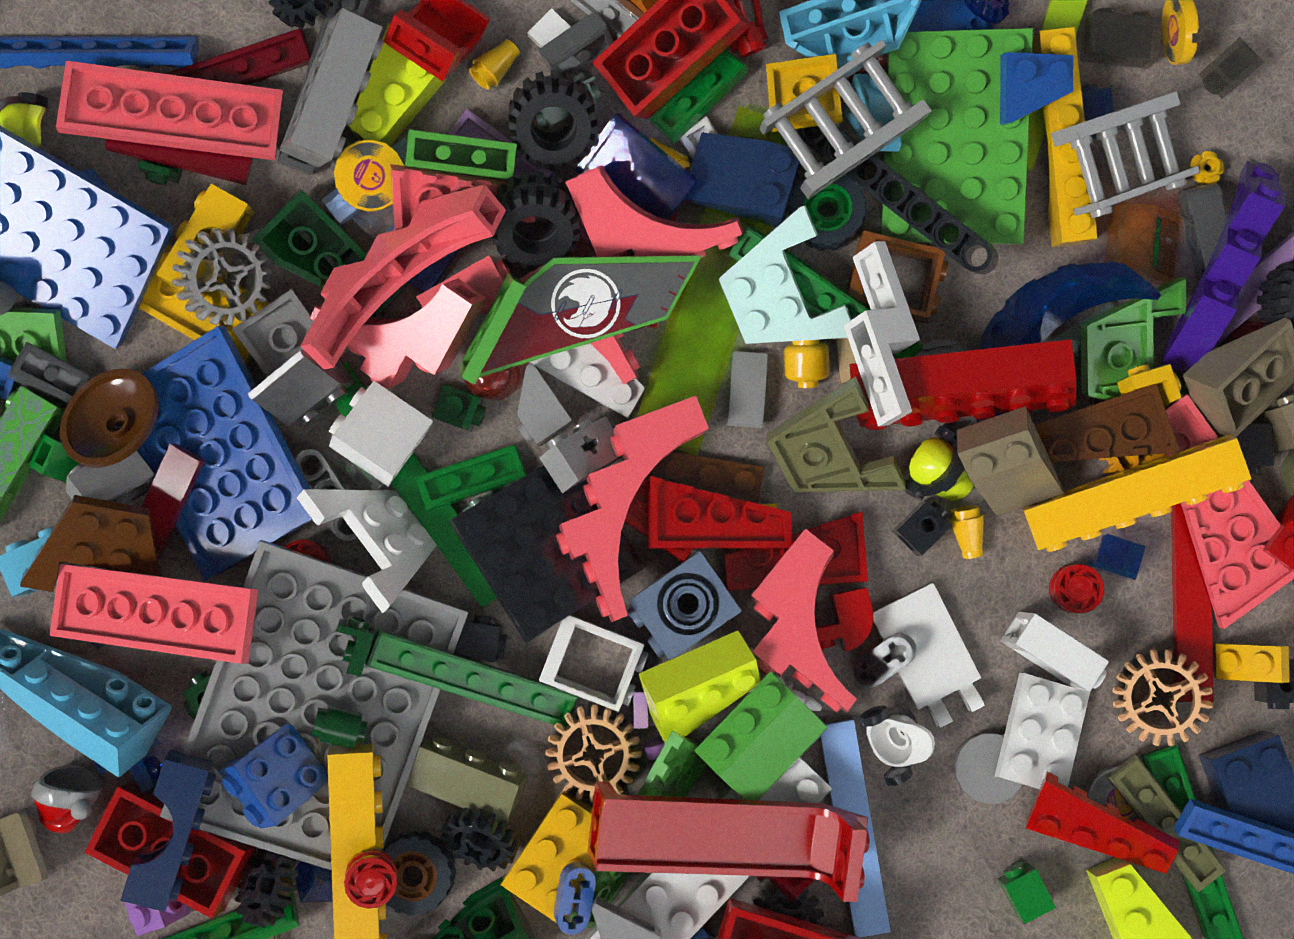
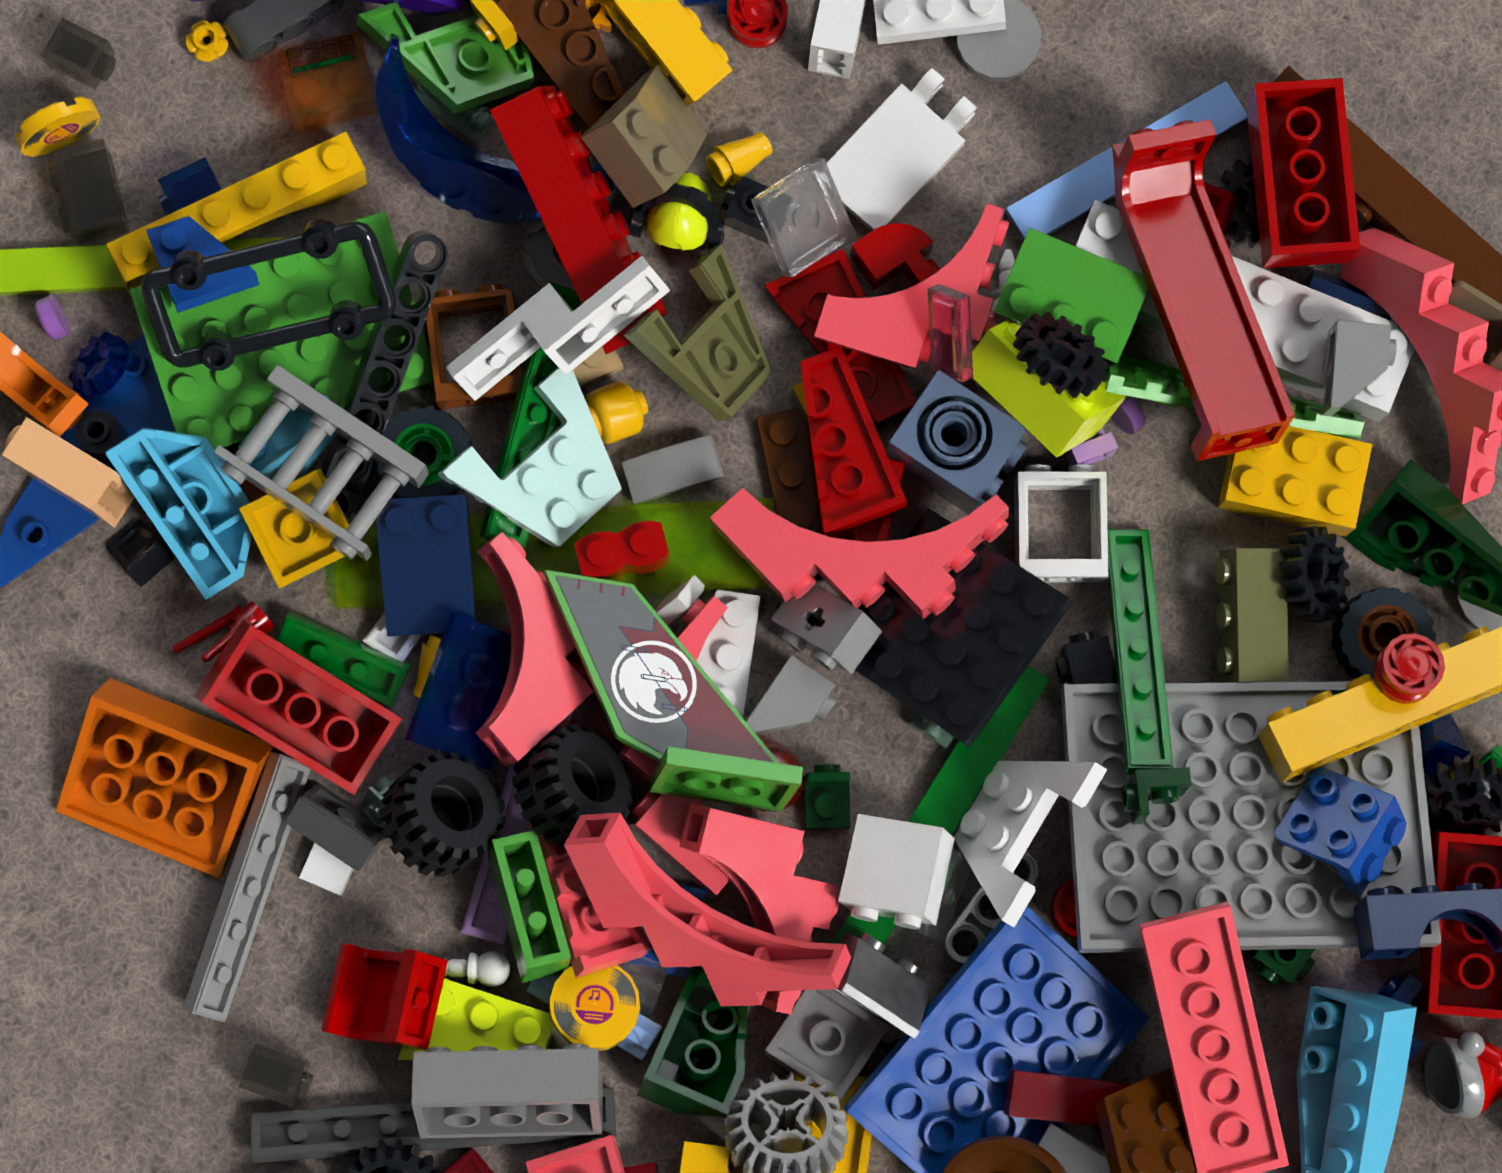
camera: 115 degrees left, 5 degrees down
dark green brick [311,706,368,749] -> none
green tile [415,444,527,512] -> none
yellow cone [469,39,520,90] -> none
light nougat gear [545,704,642,802] -> none
blue beam [554,861,596,935] -> none
black beam [854,633,917,687] -> none
white cap [860,705,935,786] -> none
light grey fence [1051,91,1200,218] -> none
none -> black bar [141,218,396,371]
none -> white bar [444,951,510,987]
none -> red brick [574,521,669,581]
none -> white tile [655,575,705,626]
none -> clear tile [751,158,856,277]
none -> clear pink tile [927,284,973,382]
none -> black gear [1013,312,1109,398]

